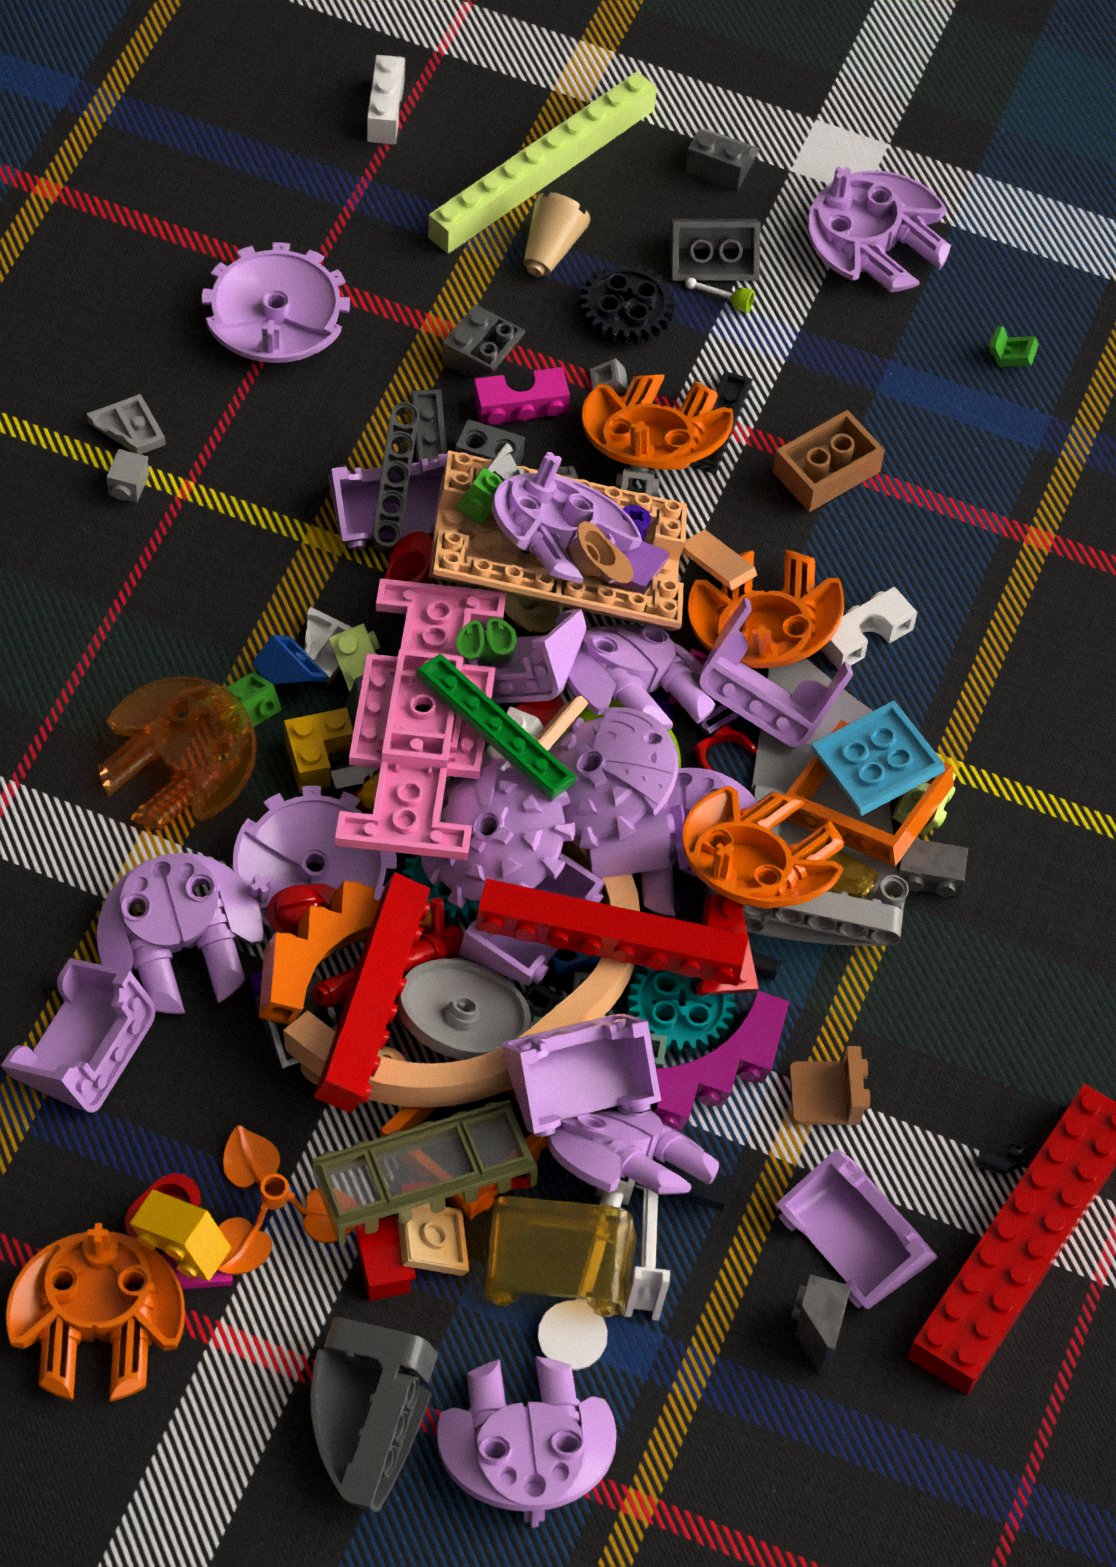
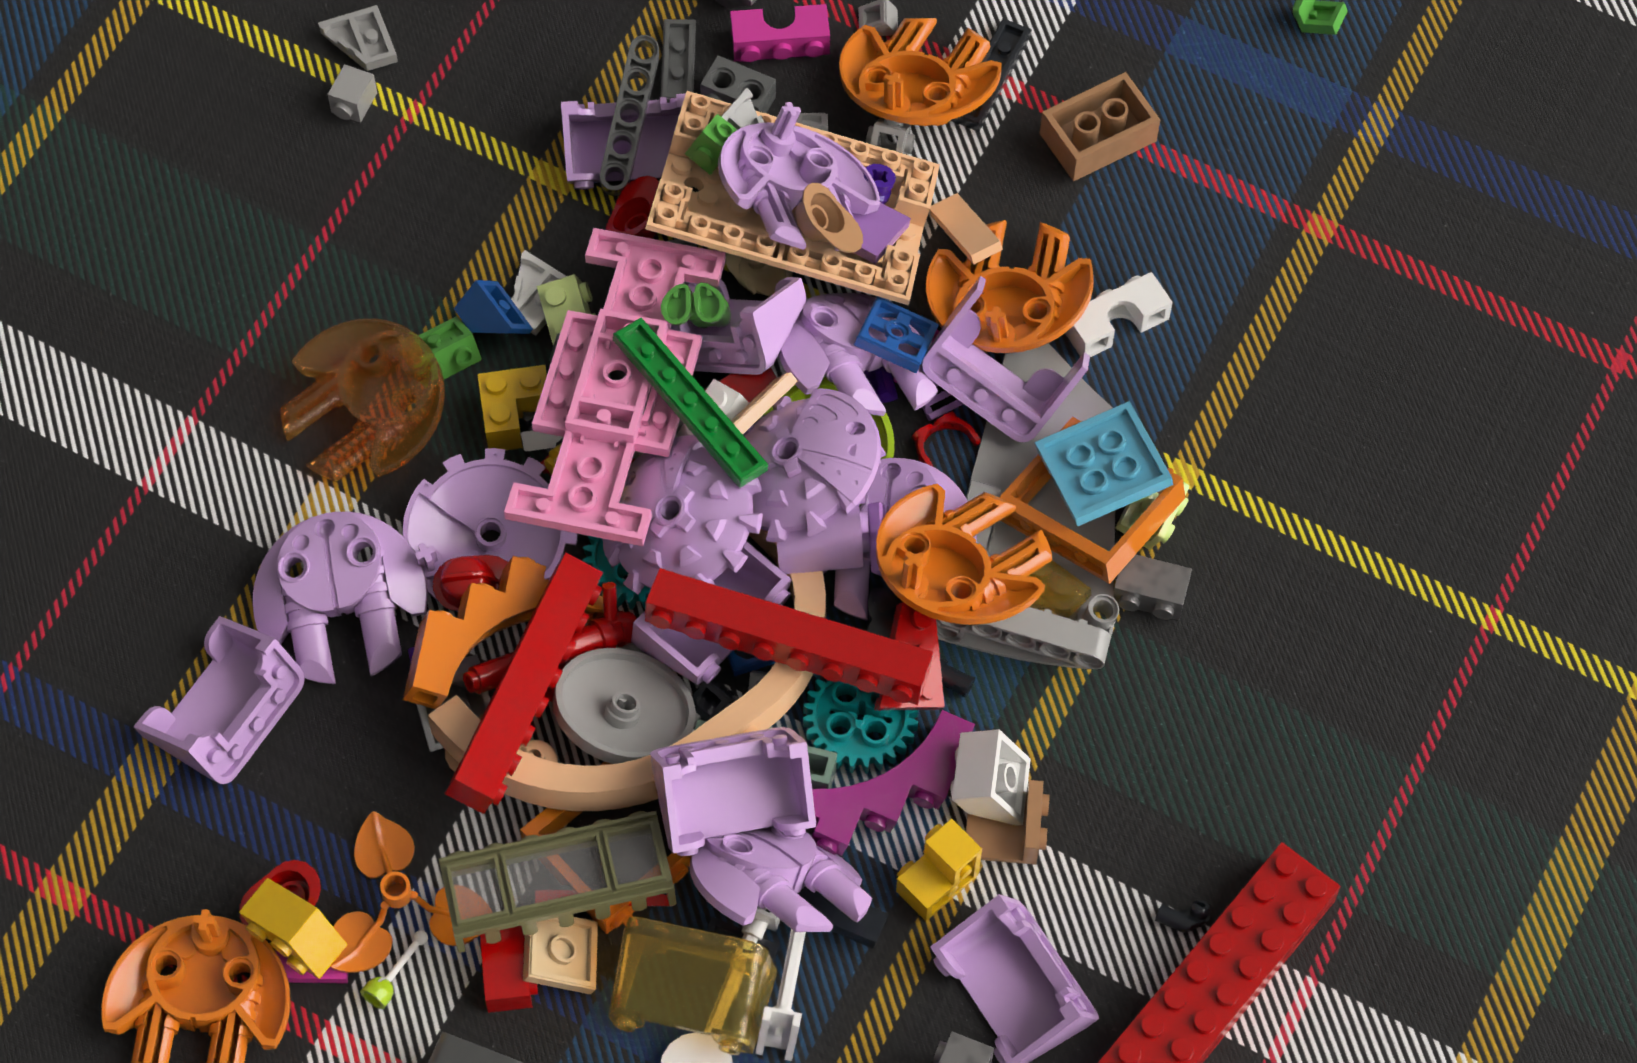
camera: 10 degrees right, 5 degrees up
none -> hinge [360,930,428,1009]
none -> blue piece [854,296,939,373]
none -> yellow brick [896,818,982,921]
none -> white slope [951,729,1031,825]

